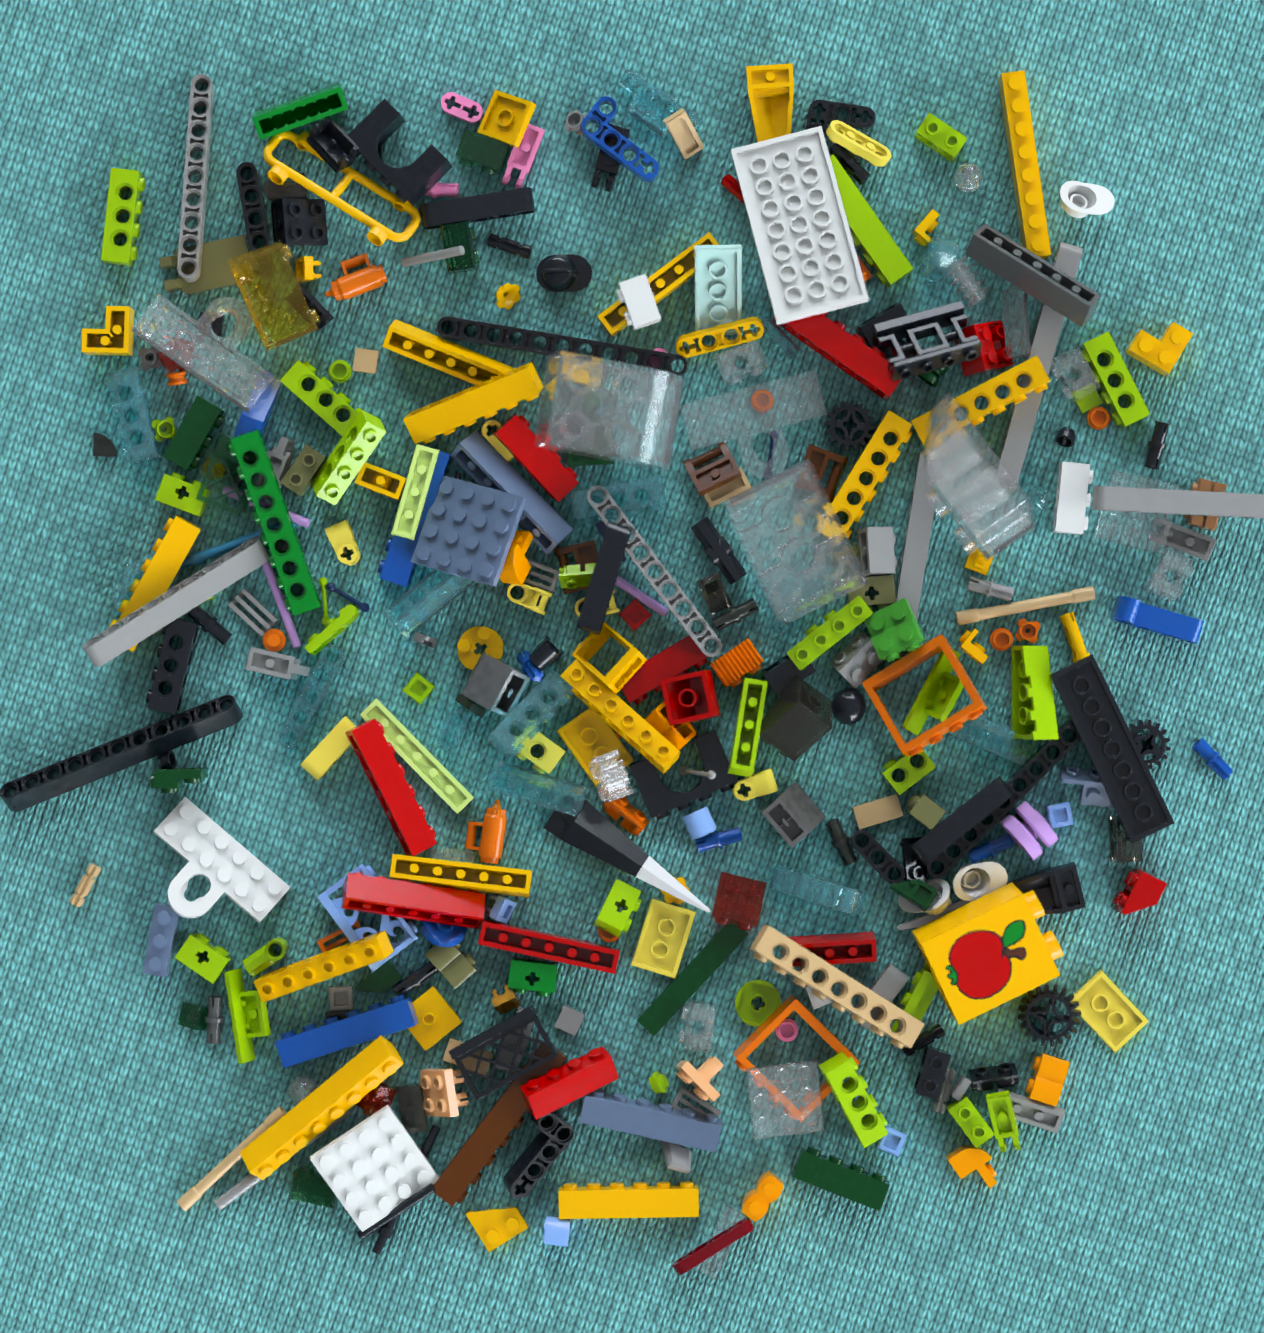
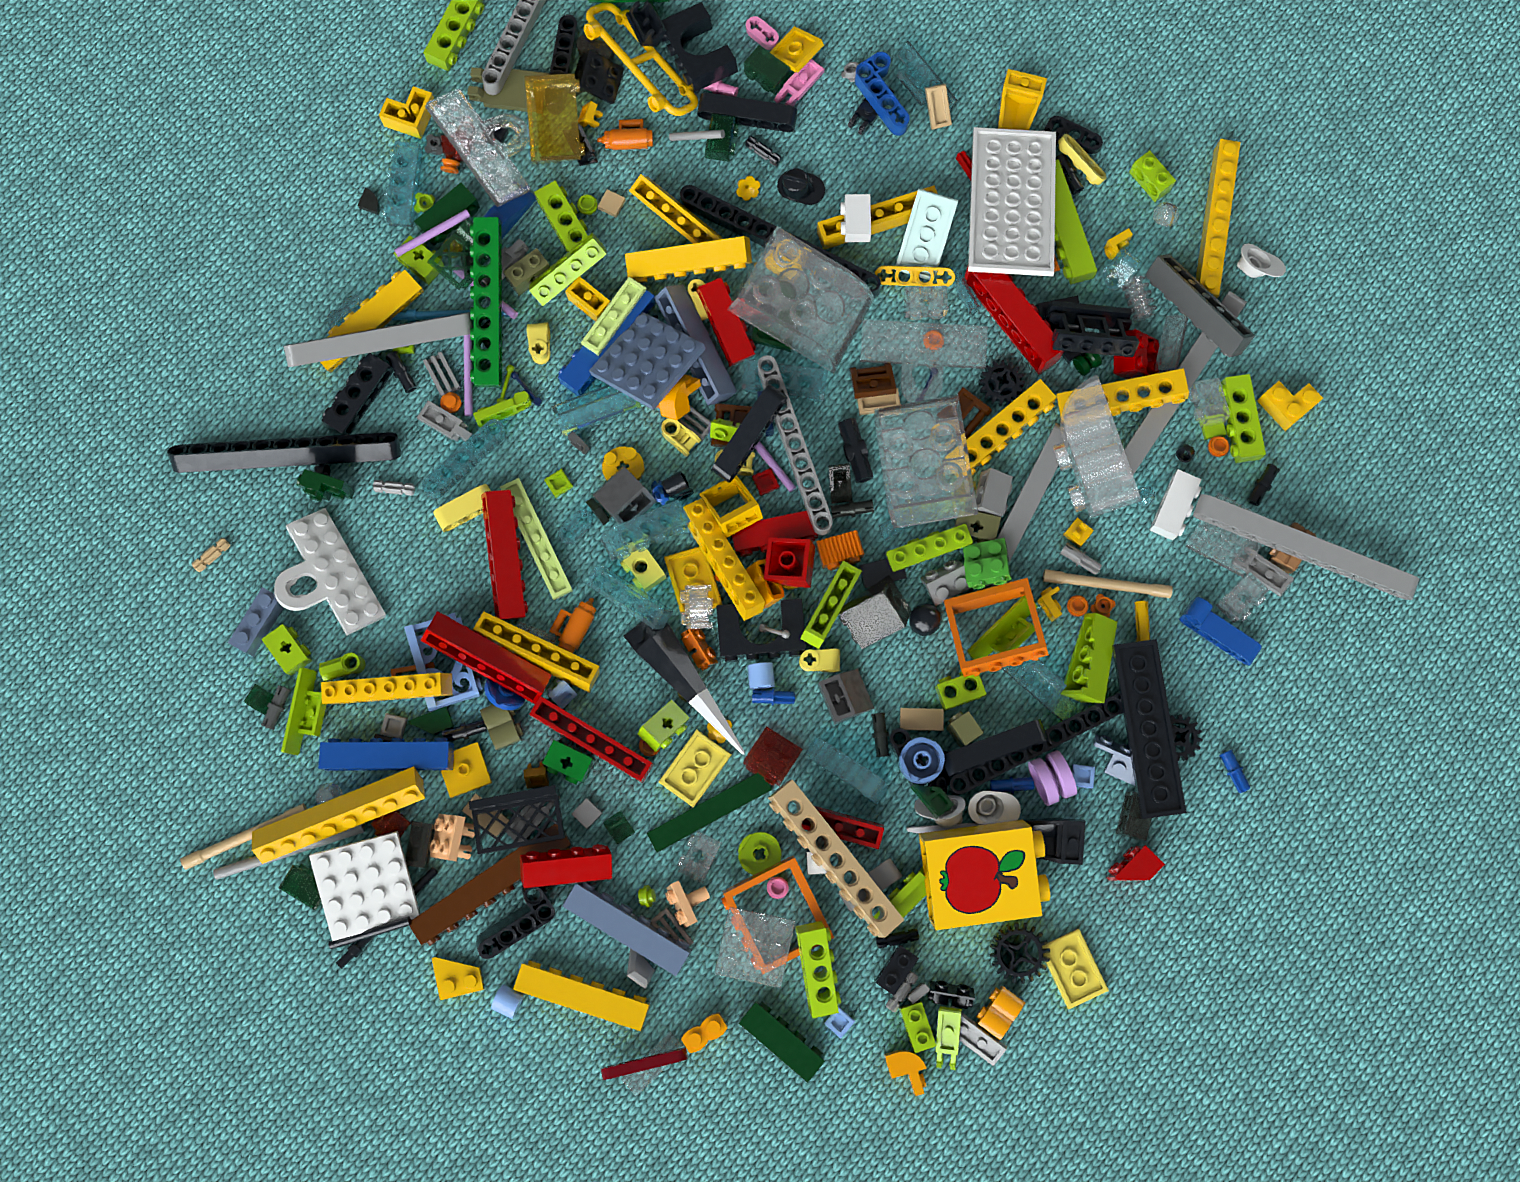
camera: 20 degrees right, 10 degrees down
none -> light grey axle [373,480,415,496]
none -> lavender bar [394,210,470,257]
none -> clear green slope [603,811,635,844]
none -> medium blue brick [899,737,945,784]

